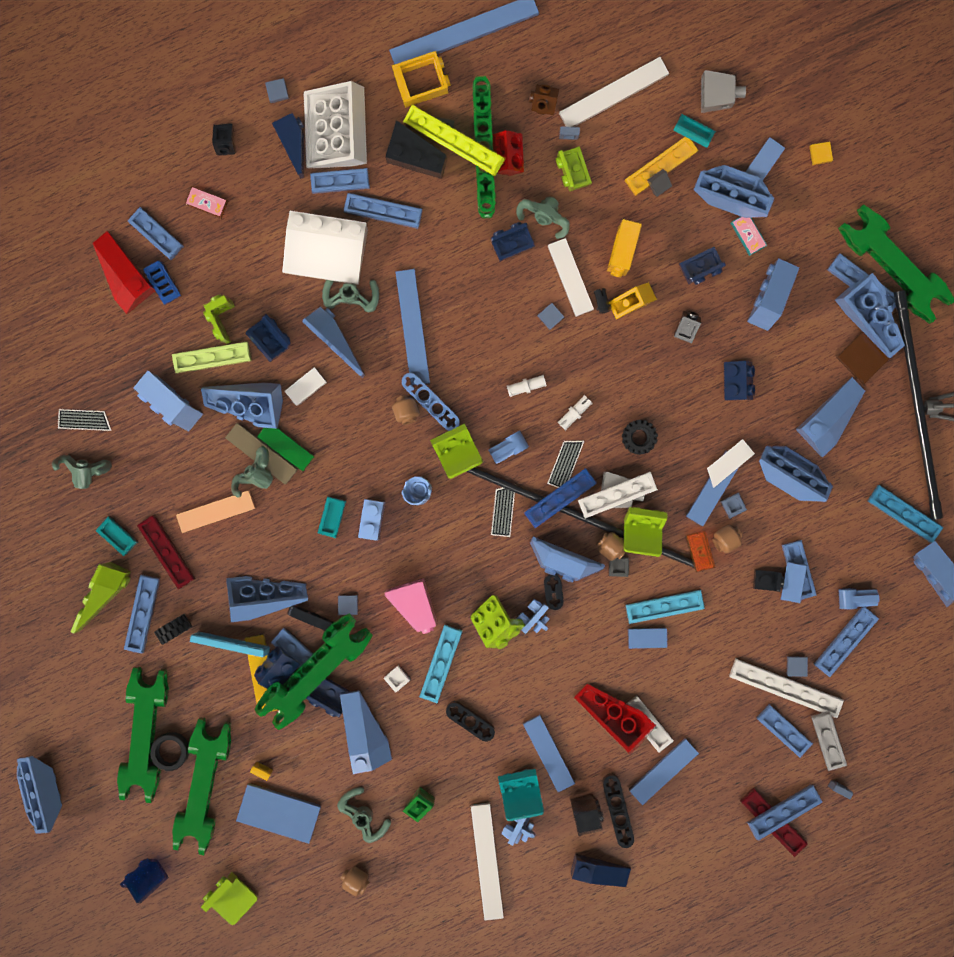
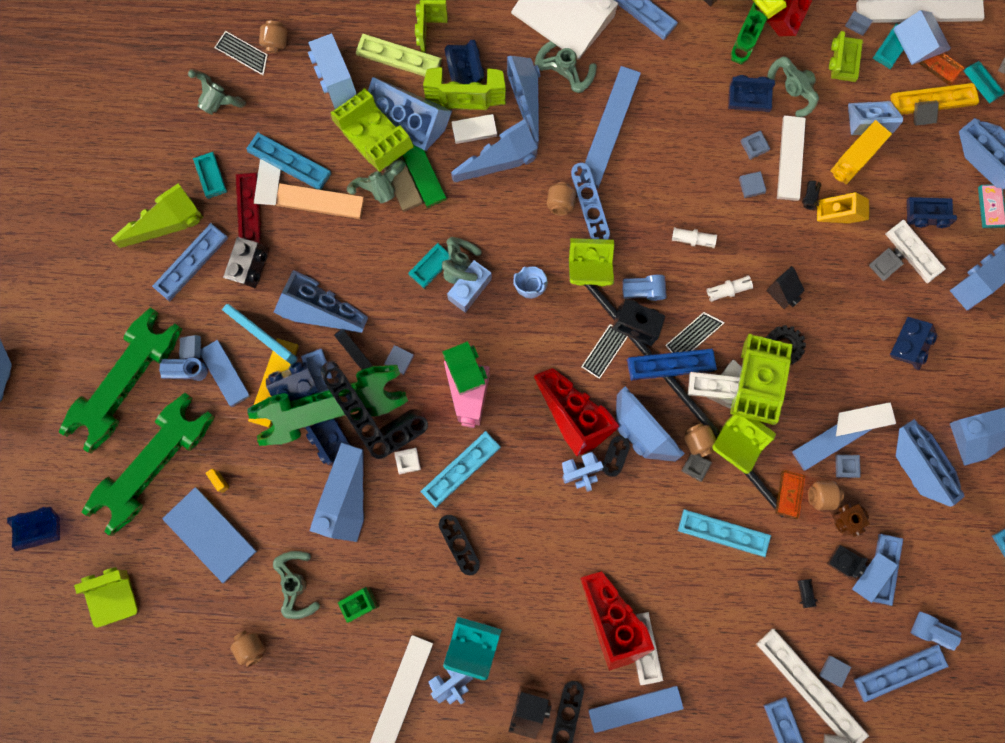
camera: 30 degrees right, 10 degrees down
black tyre [151,732,189,771] -> none
black tyre [154,614,193,645] -> none
lime bracket [471,595,525,649] -> none
medium blue tile [523,715,575,792] -> none
medium blue tile [628,628,667,649] -> none
none -> medium blue piece [159,357,208,381]
none -> sand blue tile [179,335,201,359]
none -> medium blue tile [200,340,250,407]
none -> bracket [223,237,269,288]
none -> dark azure tile [246,132,331,190]
none -> white sticker [254,159,280,205]
none -> medium nougat head [259,21,287,53]
none -> black beam [320,362,428,459]
none -> lime plate [331,88,414,172]
none -> lime plate [423,67,505,110]
none -> sand green piece [442,237,482,284]
none -> green brick [442,341,487,395]
none -> medium blue wedge [451,119,537,183]
none -> red wedge [534,368,619,456]
none -> black brick [612,299,665,346]
none -> lime plate [730,334,793,425]
none -> sand blue tile [740,130,770,160]
none -> black slope [766,266,805,309]
none -> black pin [797,579,818,608]
none -> reddish brown brick [832,503,870,537]
none -> light blue slope [848,101,903,135]
none -> teal tile [872,23,904,69]
none -> white tile [885,220,946,283]
none -> light blue slope [893,10,951,65]
none -> clear orange tile [919,53,965,86]

